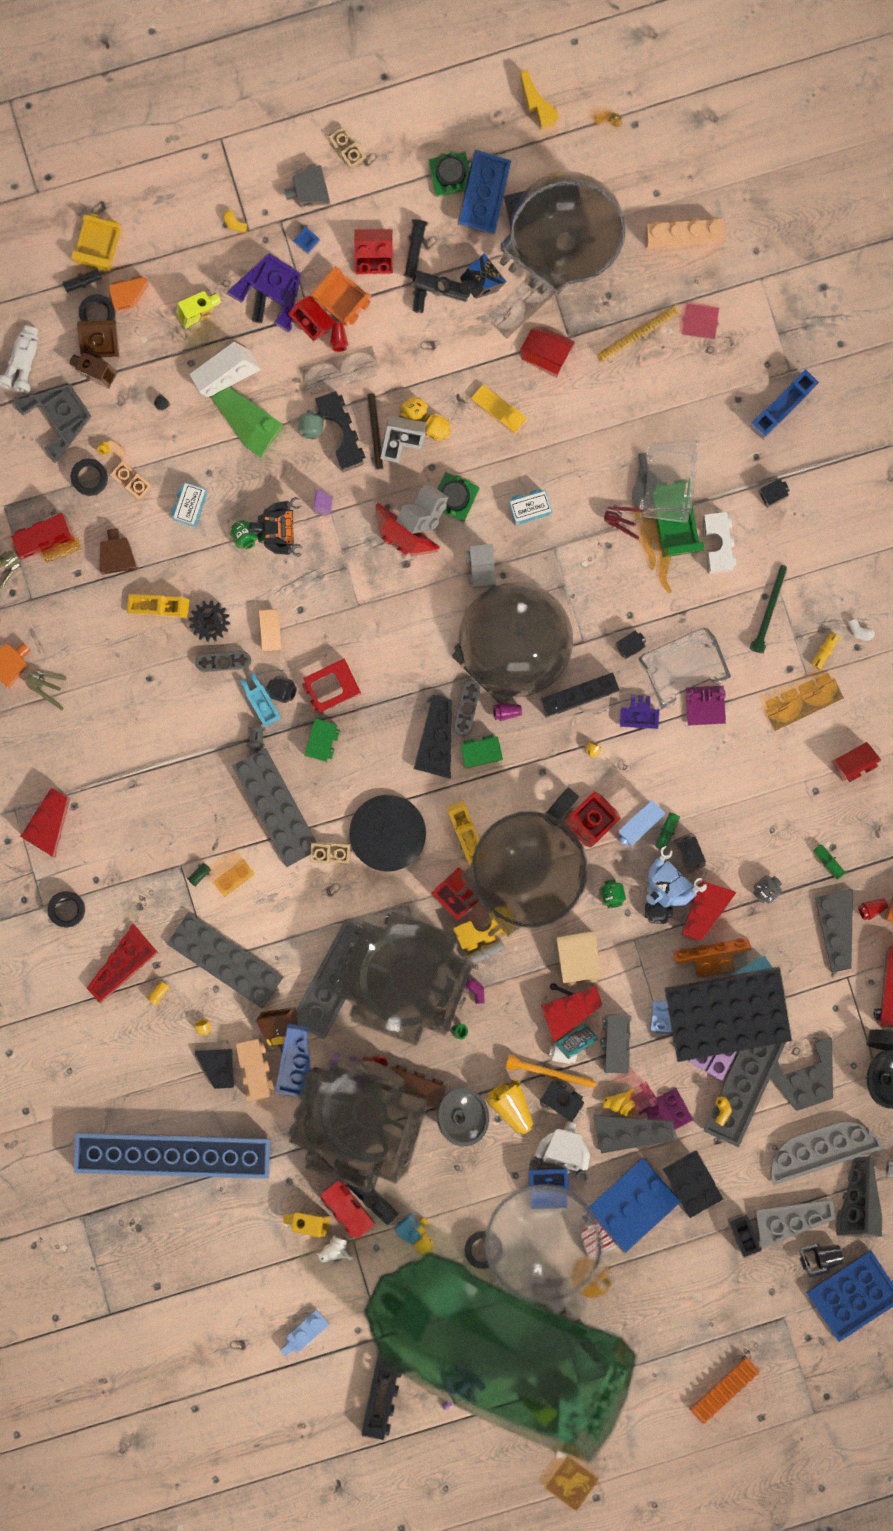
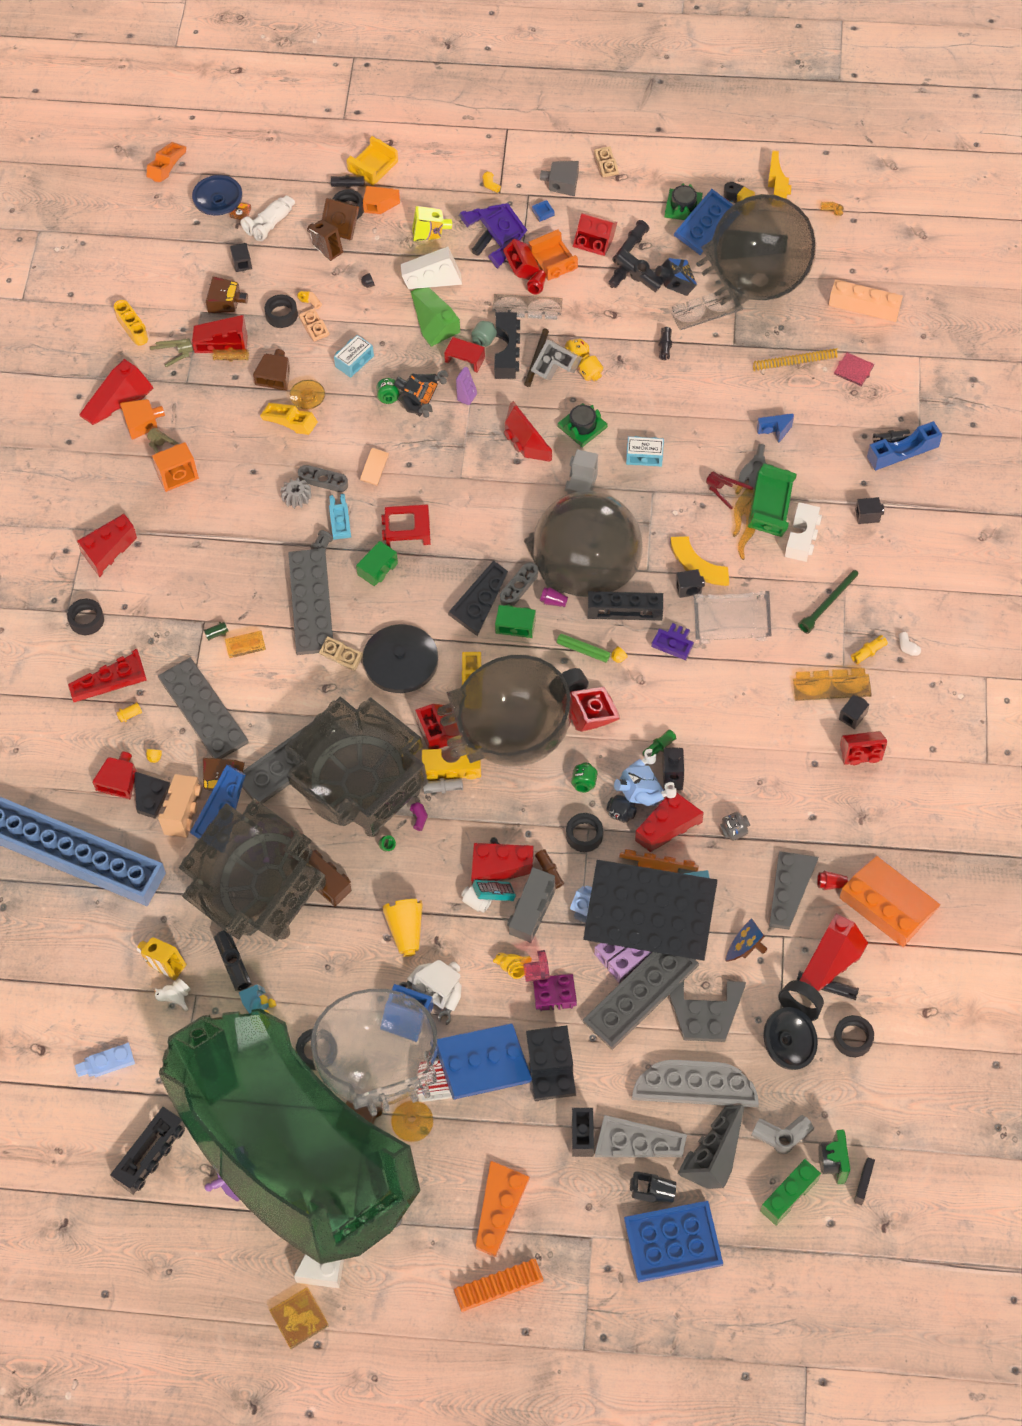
camera: 25 degrees right, 25 degrees down
dark grey wing [13,384,92,463] -> none
black gear [189,600,231,642] -> none
black head [267,676,297,703] -> none
red wedge [320,1178,376,1239] -> none
light grey brick [396,485,449,534] -> none
dark grey dish [437,1088,489,1147] -> none
yellow slope [471,384,527,435] -> none
light orange piece [505,1054,596,1088] -> none
red slope [520,326,575,378] -> none
black brick [539,1080,585,1122] -> none
tan slope [555,931,601,986] -> none
dark grey wing [593,1115,677,1154] -> none
light blue window [617,800,665,847] -> none
clear windscreen [639,440,699,523] -> none
magenta hinge [685,685,726,726] -> none
yellow arm [715,1096,732,1126] -> none
green axle [813,844,846,880] -> none
none -> red torso [92,751,137,800]
none -> orange brick [152,442,199,492]
none -> reddish brown torso [206,276,248,313]
none -> black brick [230,243,252,272]
none -> light grey gear [281,478,312,509]
none -> clear yellow dish [290,380,325,409]
none -> red panel [444,337,485,373]
none -> orange wing [476,1161,530,1257]
none -> reddish brown pin [535,849,564,889]
none -> bright green axle [557,634,610,663]
none -> black tyre [566,813,603,853]
none -> black pin [658,327,672,360]
none -> yellow tile [670,536,729,586]
none -> black leg [724,182,755,213]
none -> blue shield [725,918,767,962]
none -> blue slope [757,413,794,443]
none -> black brick [839,694,870,729]
none -> black pin [873,429,910,443]

